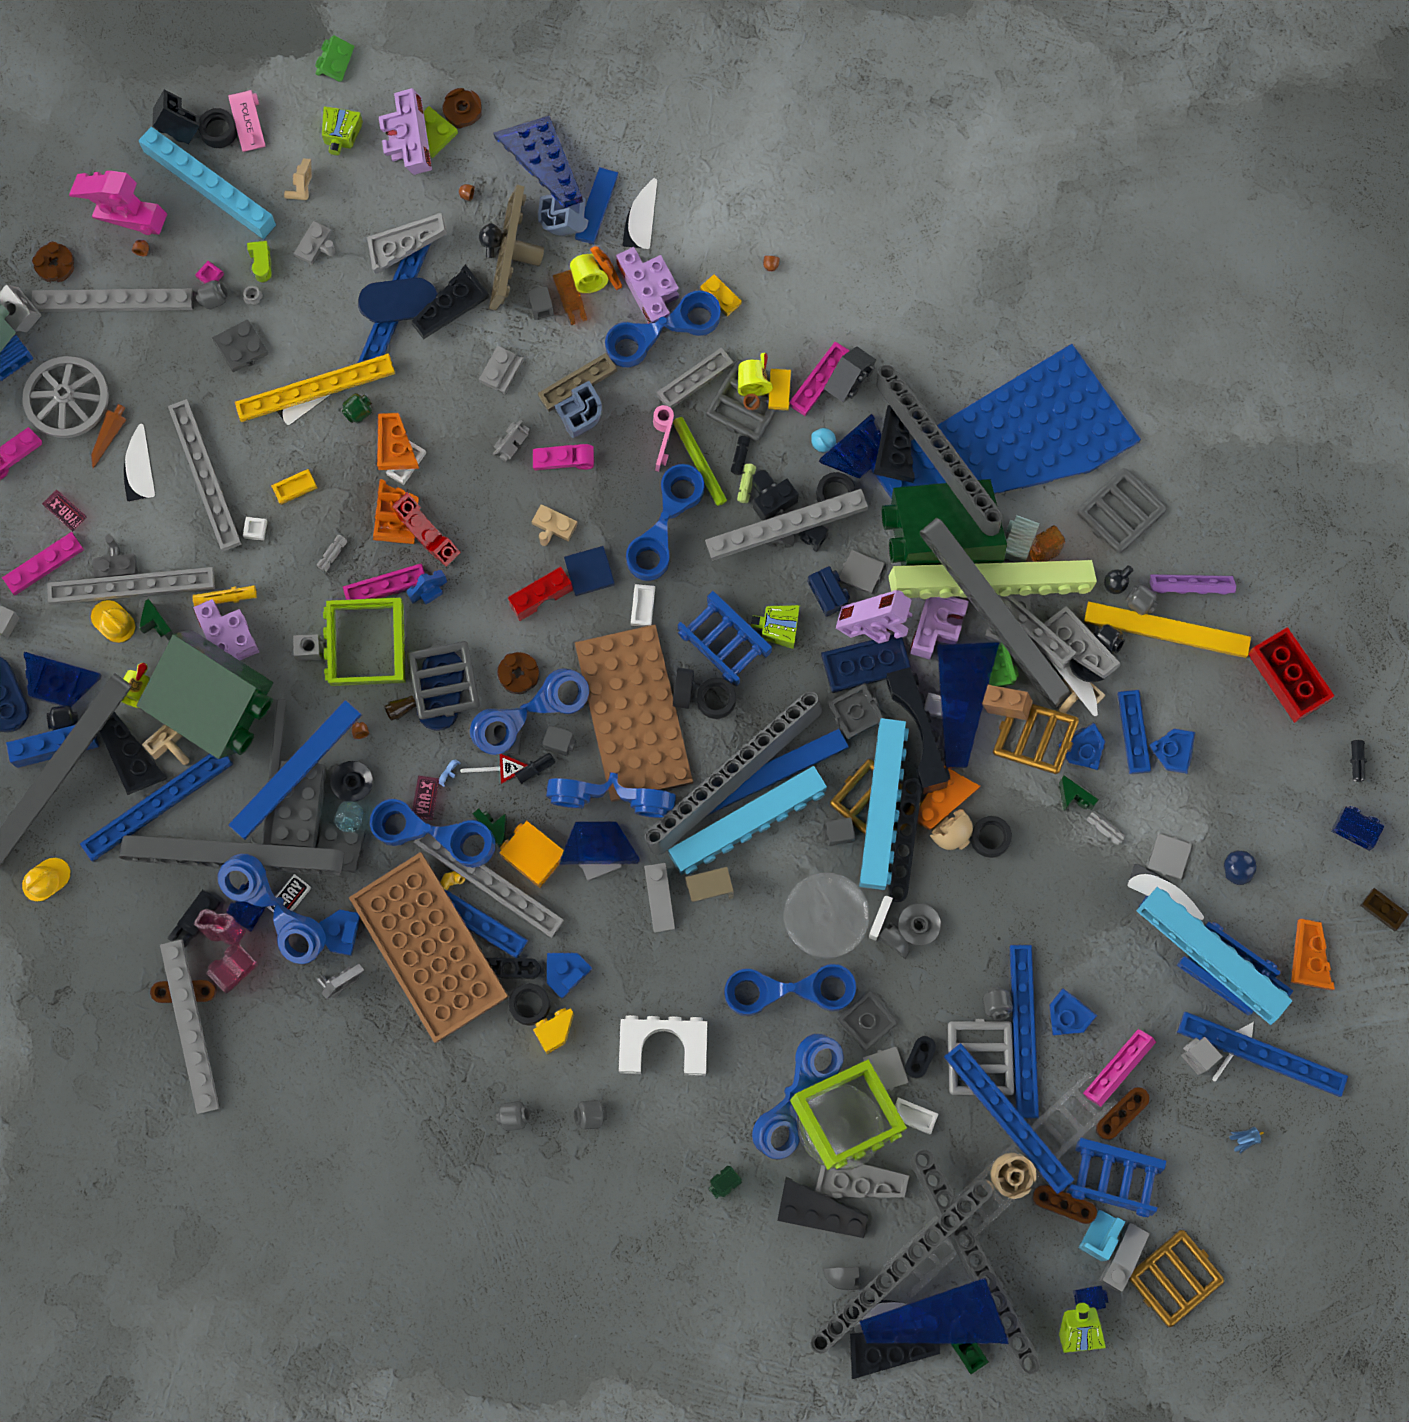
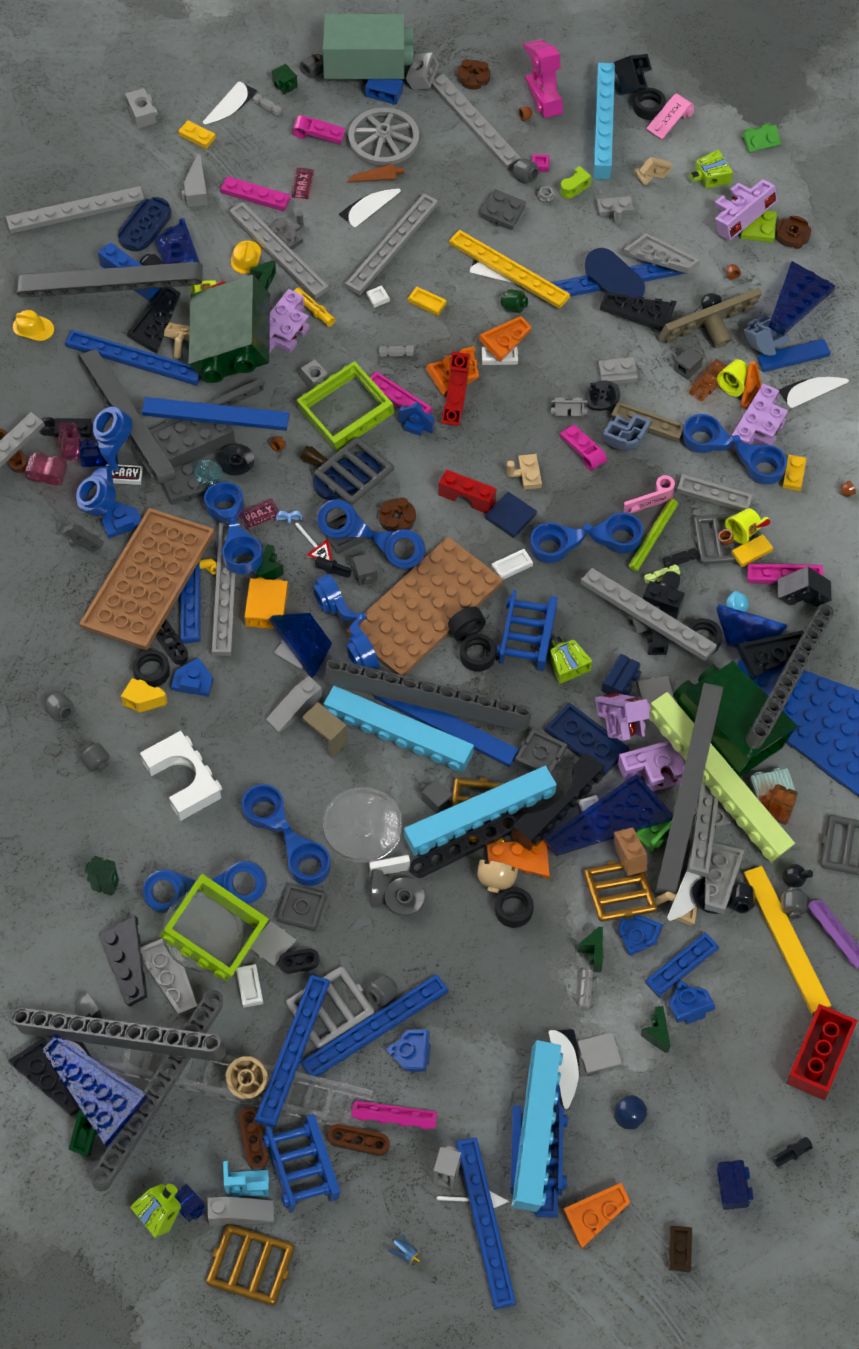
camera: 55 degrees right, 15 degrees down
none -> black plate [585,380,620,411]
none -> dark green slope [641,1006,671,1053]

